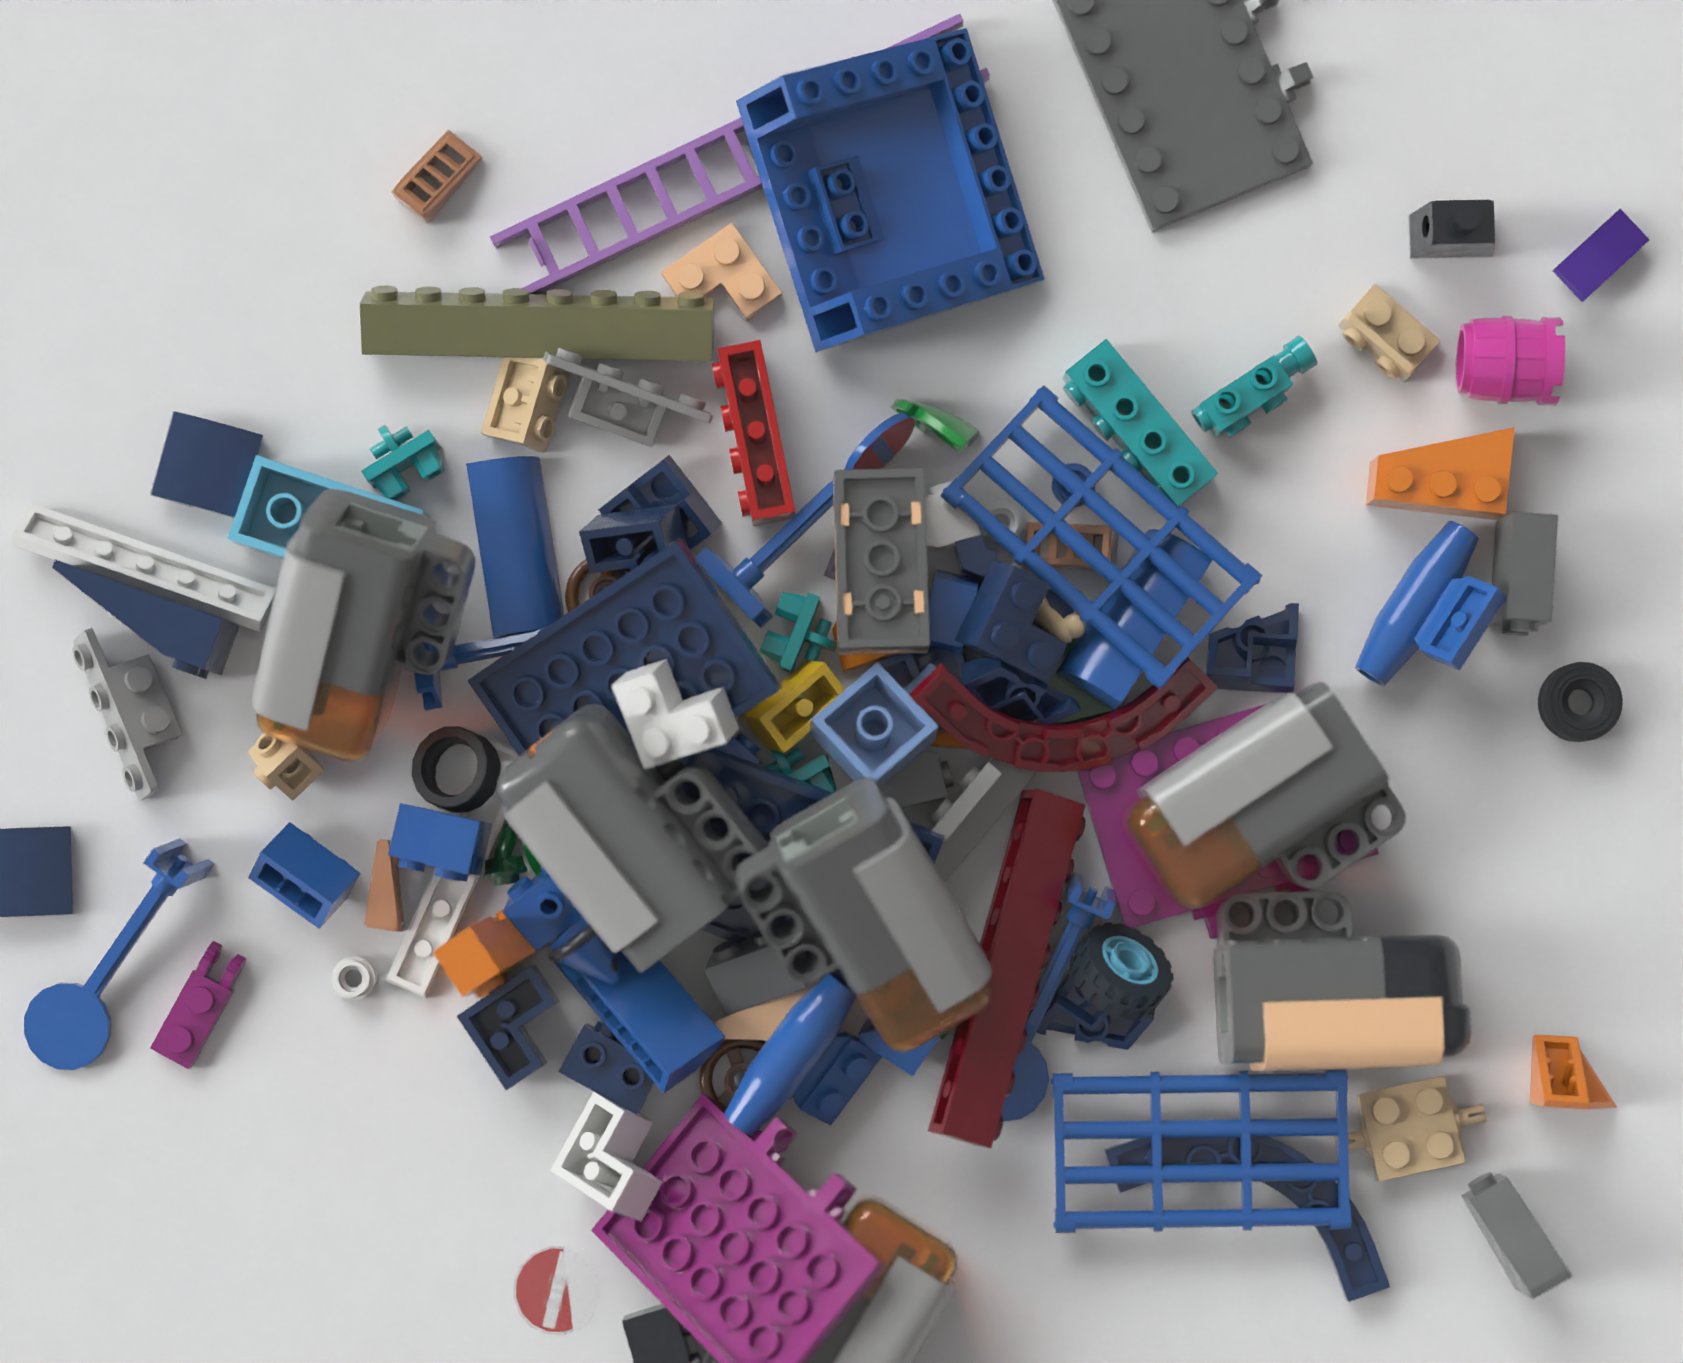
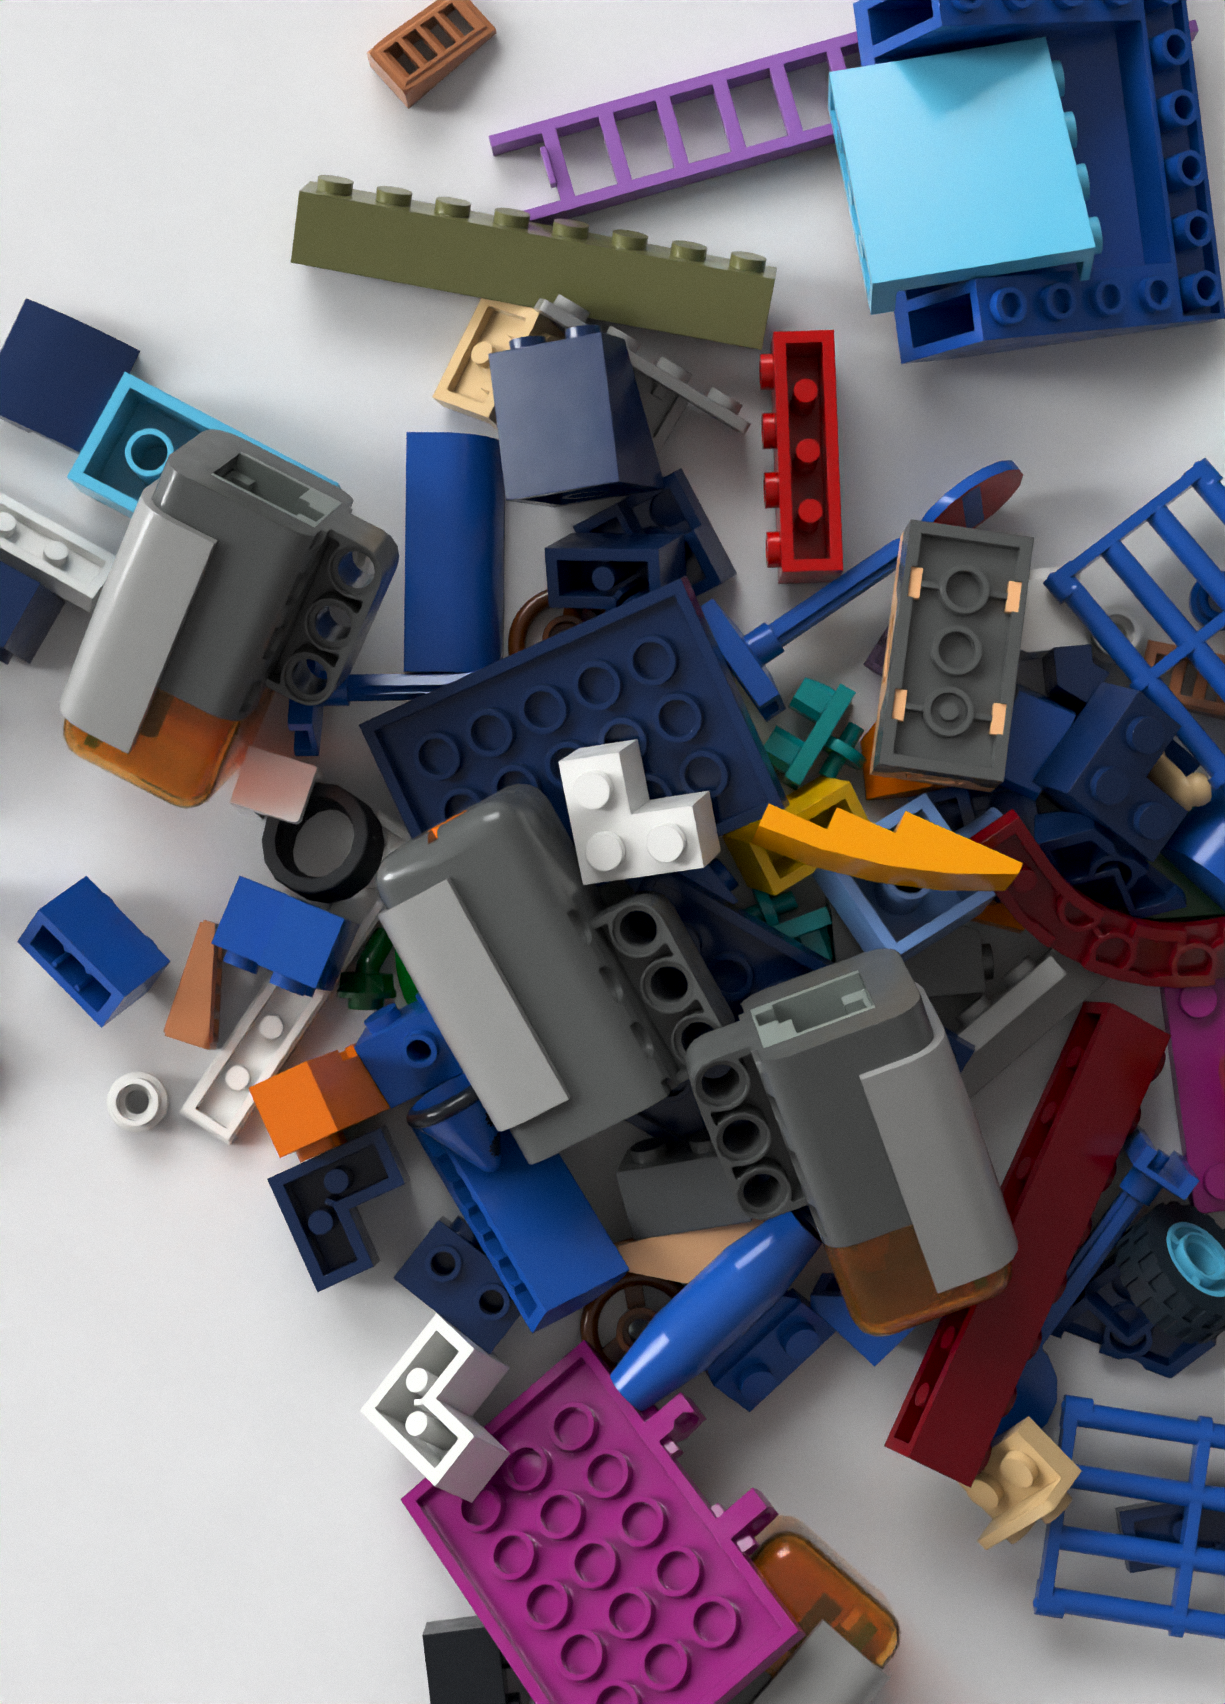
camera: 10 degrees right, 0 degrees up
tan brick [247,727,325,801] -> none
teal hips [361,425,445,501] -> none
clear piece [513,1246,601,1335] -> none
light nougat plate [661,223,782,321] -> none
green brick [891,399,980,454] -> none
none -> panel [230,745,326,824]
none -> dark blue slope [488,325,664,508]
none -> light orange slope [751,804,1023,891]
none -> medium azure panel [828,37,1103,315]
none -> tan bracket [958,1416,1081,1550]

